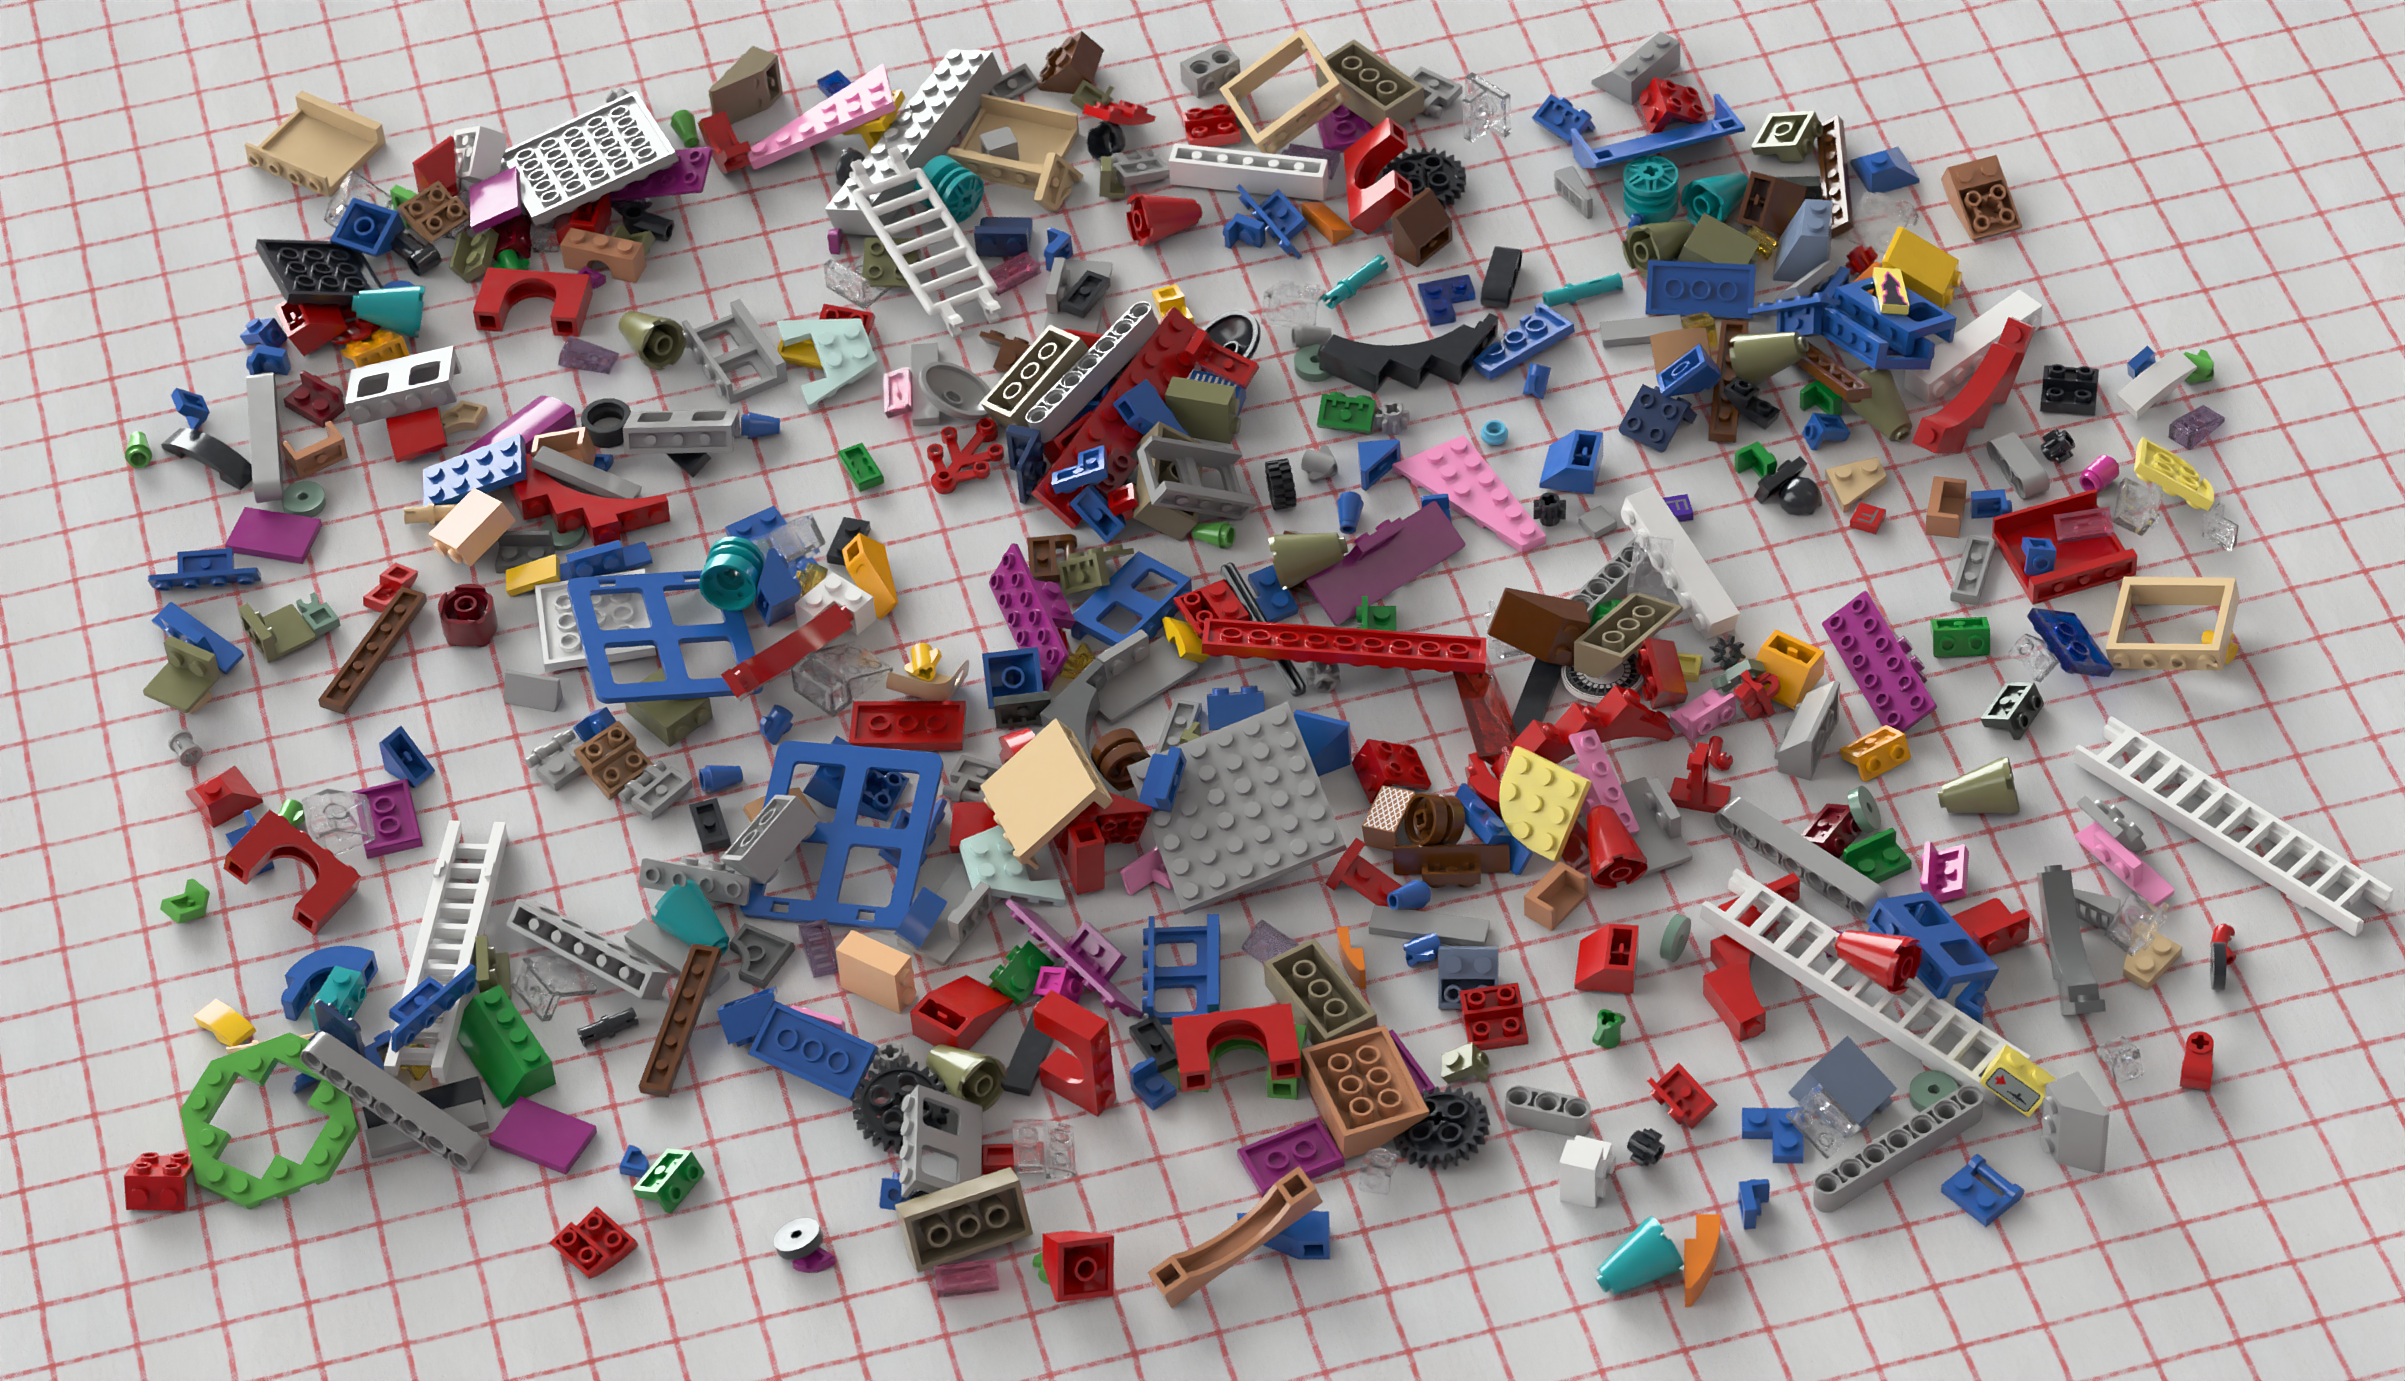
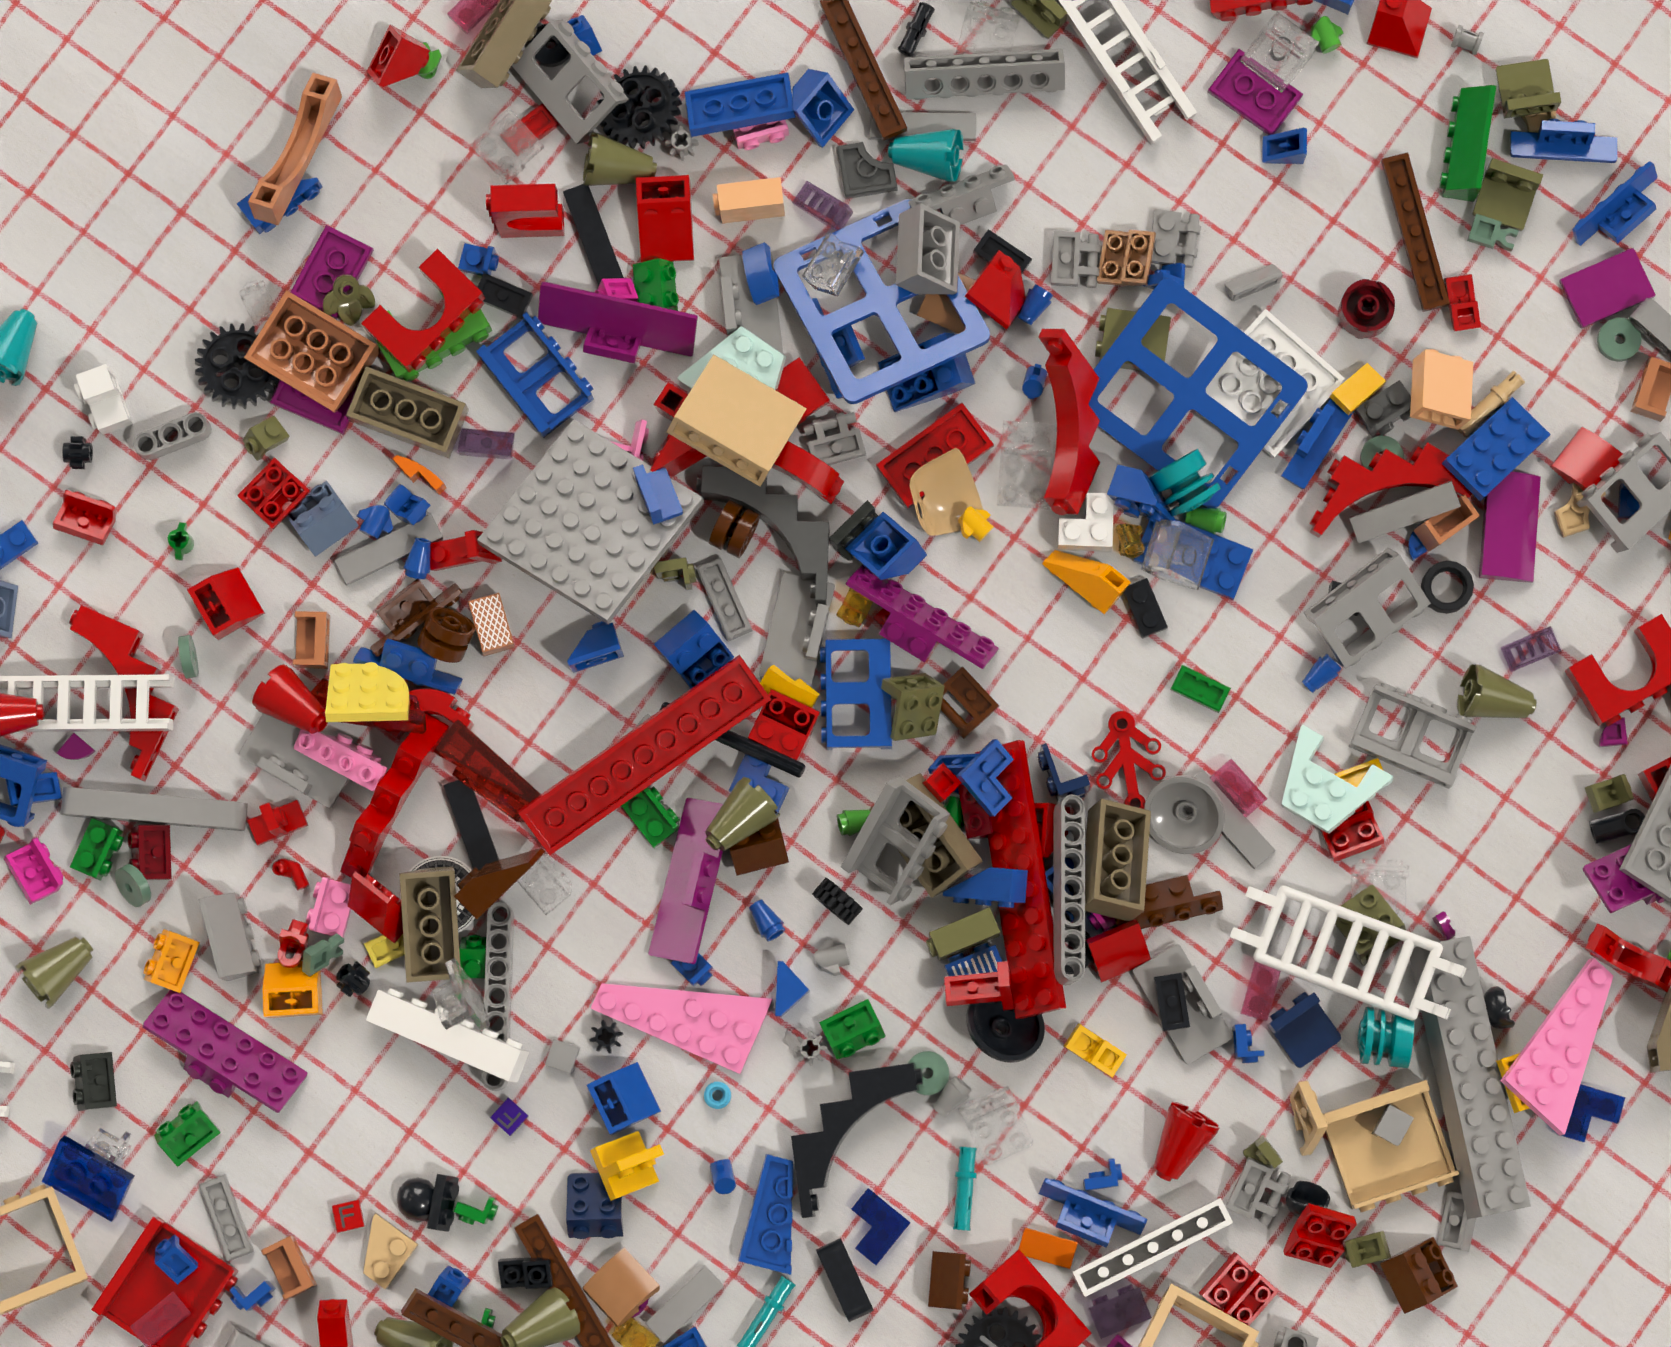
camera: 145 degrees right, 35 degrees up
nougat arch [560,228,646,283] -> none
red bracket [1352,739,1431,804] -> none
blue slope [1656,344,1722,397] -> none
none -> olive plate [323,274,375,326]
none -> blue bracket [384,484,431,526]
none -> yellow bracket [590,1131,664,1201]
none -> clear bracket [802,232,864,297]
none -> red slope [965,250,1026,329]
none -> green slope [1439,85,1496,202]

